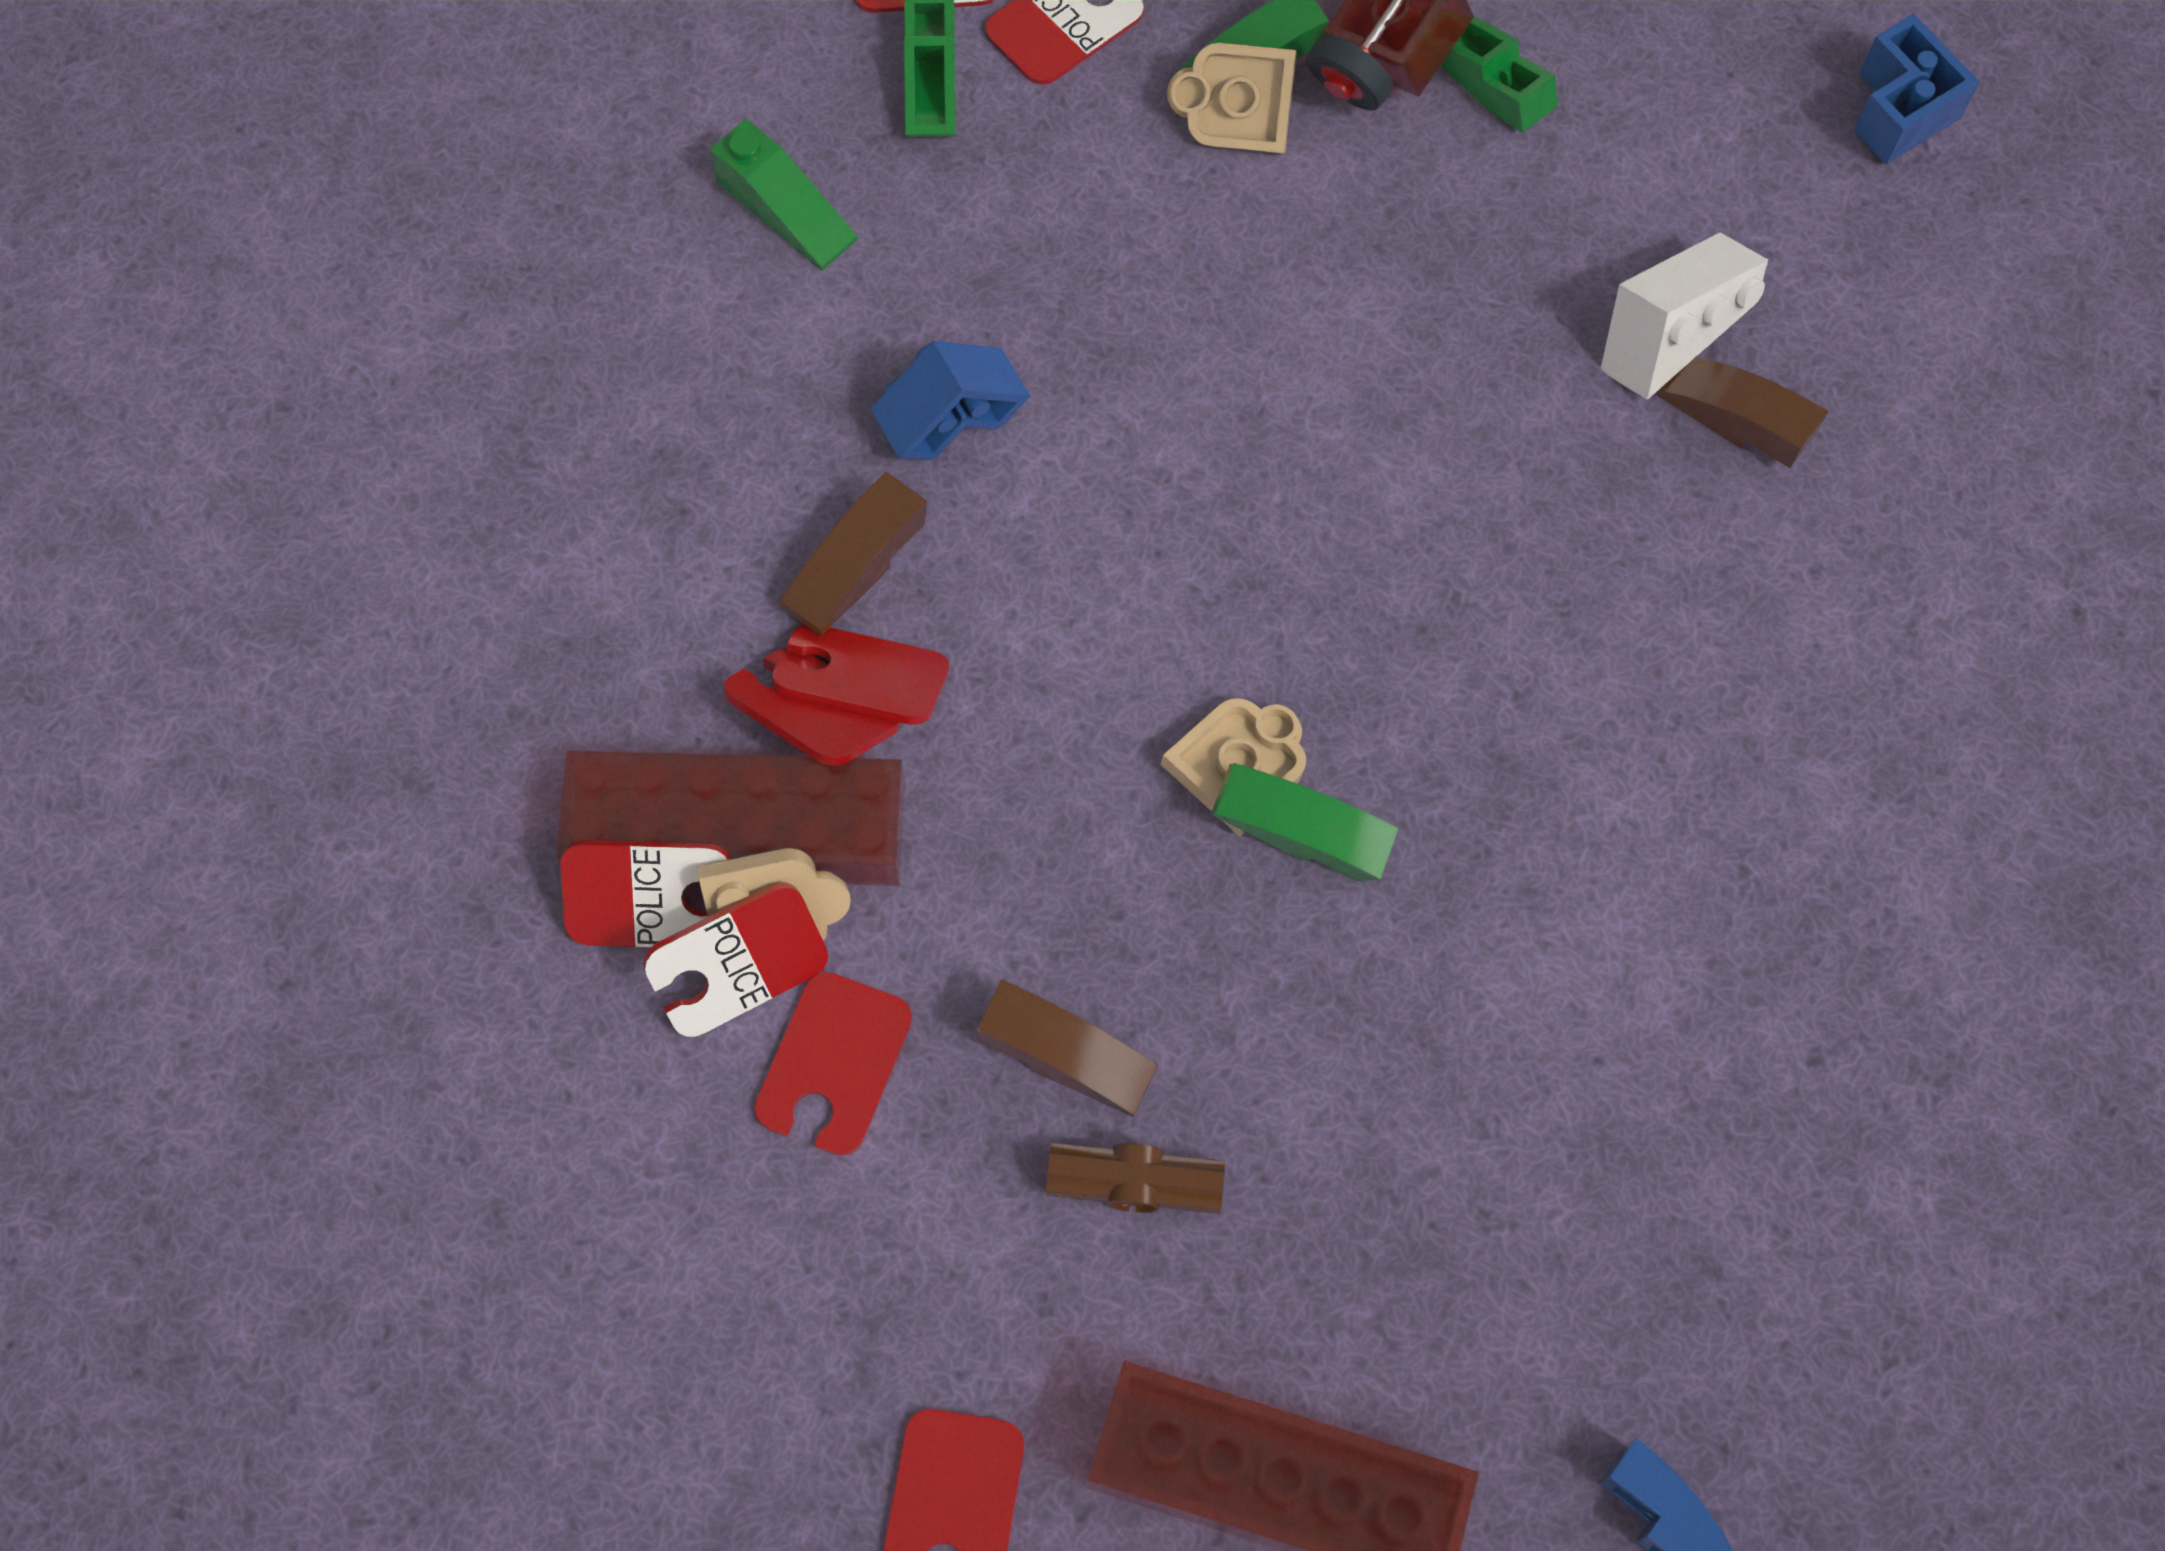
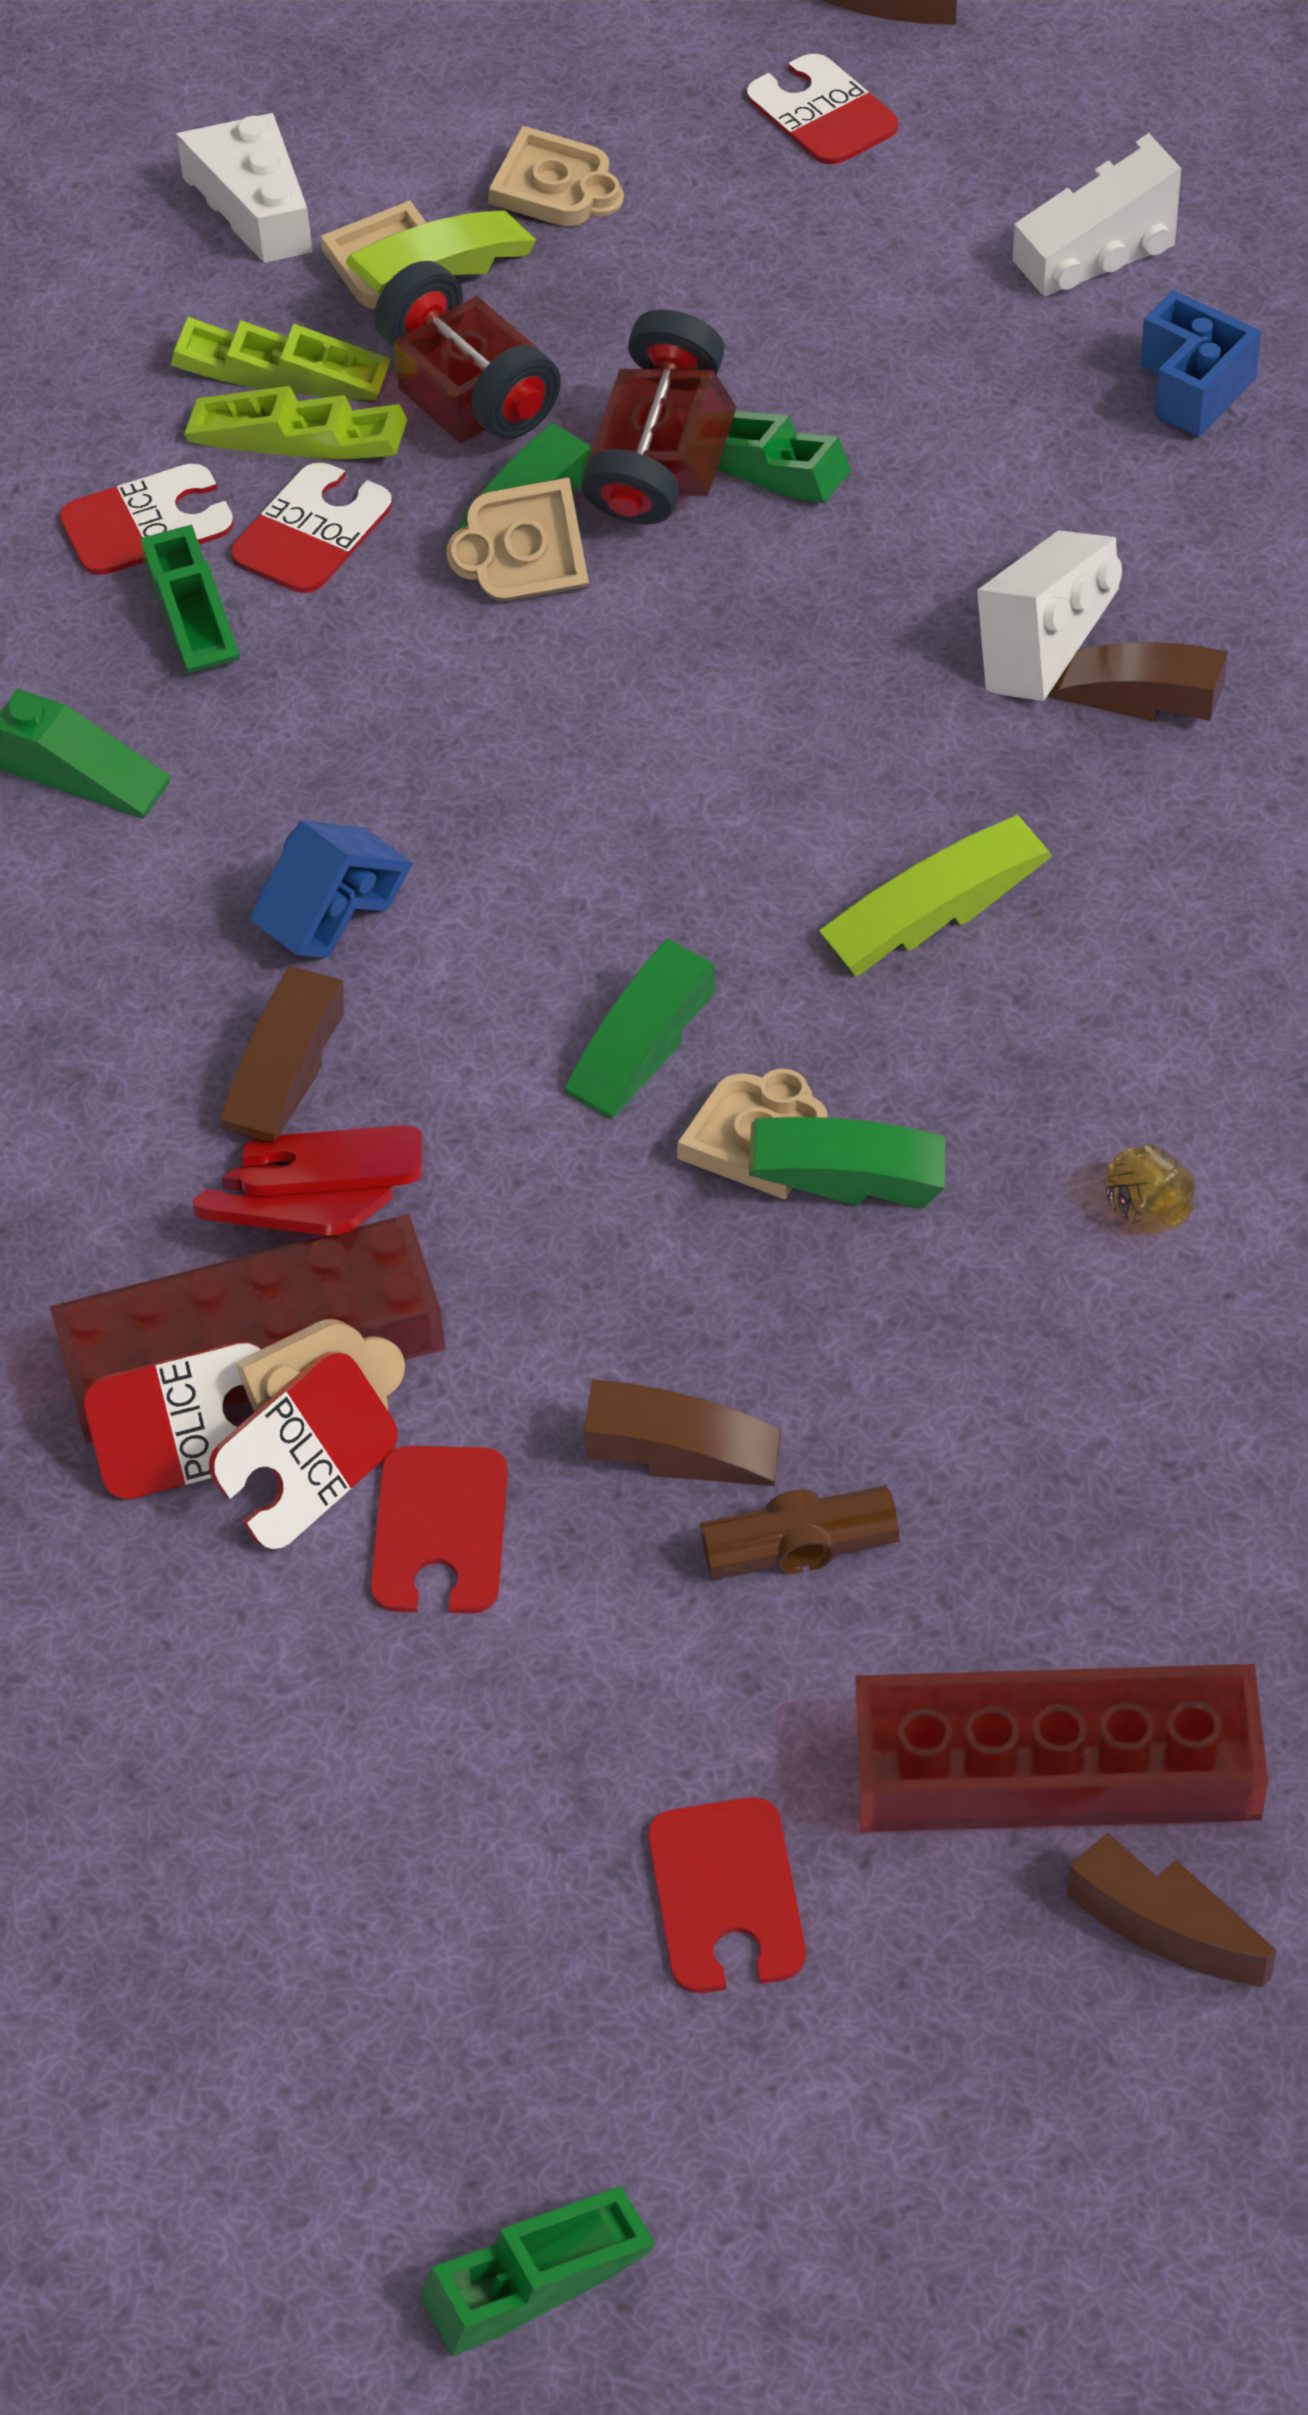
camera: 15 degrees left, 15 degrees down
none -> green slope [564,938,715,1119]
none -> lime slope [819,815,1052,977]
none -> clear yellow head [1105,1144,1196,1234]

